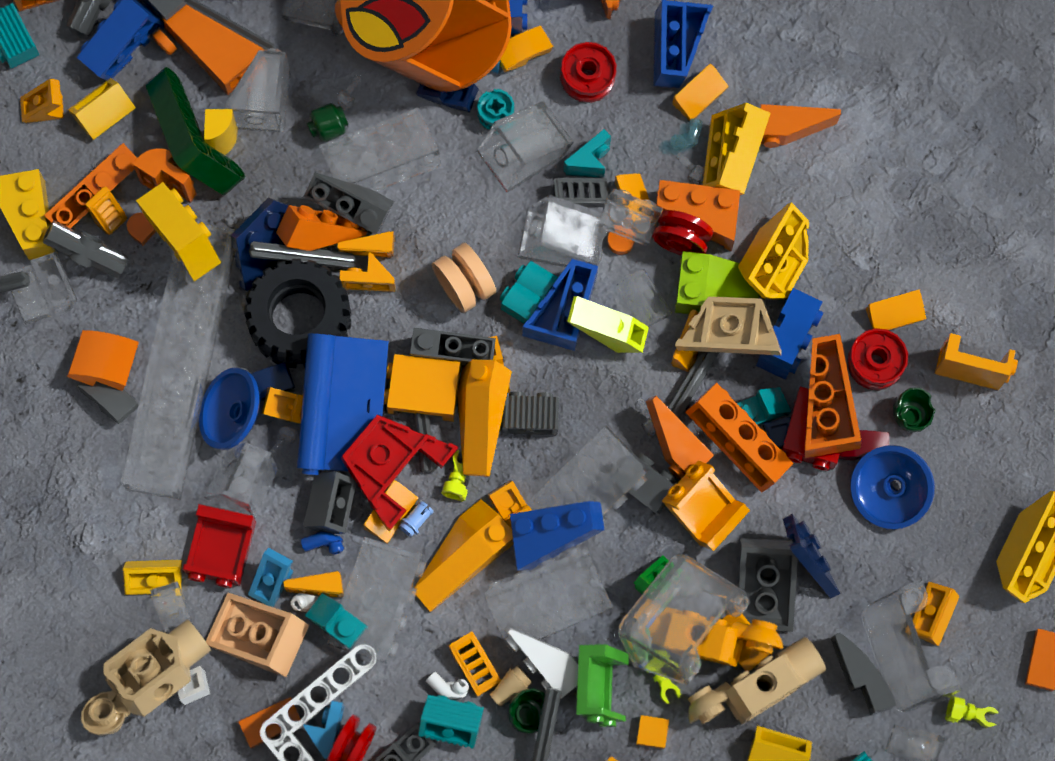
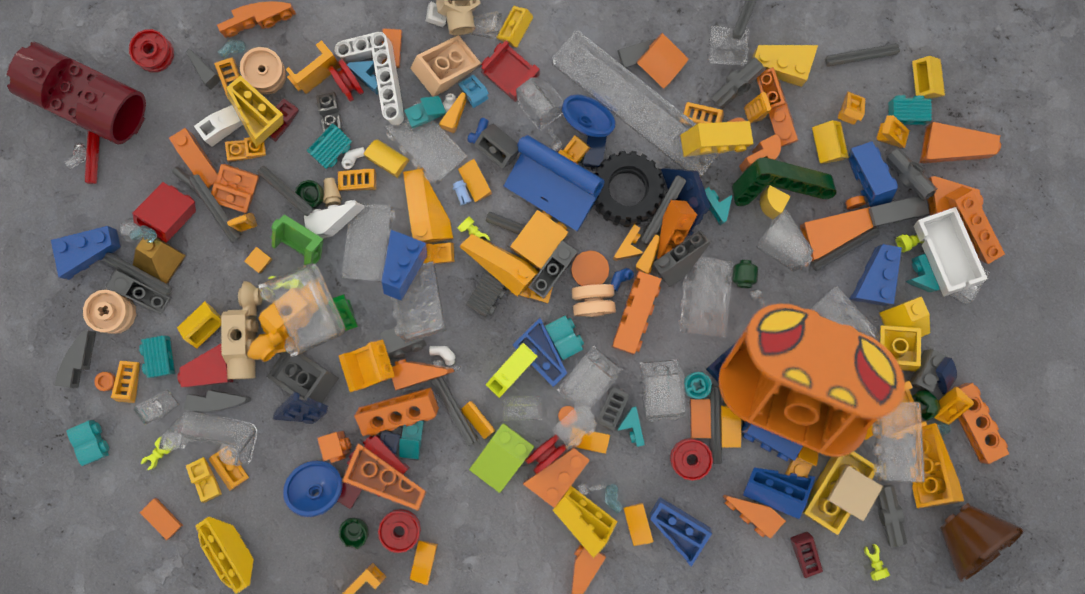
camera: 120 degrees right, 10 degrees up
red wing [341,415,458,532] -> none
tan wing [675,297,782,355] -> none
yellow wedge [738,202,809,300] -> none
blue wedge [756,288,824,380] -> none
none -> red slope [177,344,233,387]
none -> yellow slope [186,457,222,503]
none -> orange brick [317,431,351,463]
none -> yellow brick [363,139,410,178]
none -> white arm [429,346,456,366]
none -> orange tile [571,250,609,286]
none -> blue arm [611,268,634,292]
none -> orange wedge [612,271,661,355]
none -> light orange slope [681,102,724,125]
none -> orange tile [690,399,711,438]
none -> teal slope [705,187,732,226]
none -> dark grey axle [710,387,722,464]
none -> light orange slope [876,115,910,148]

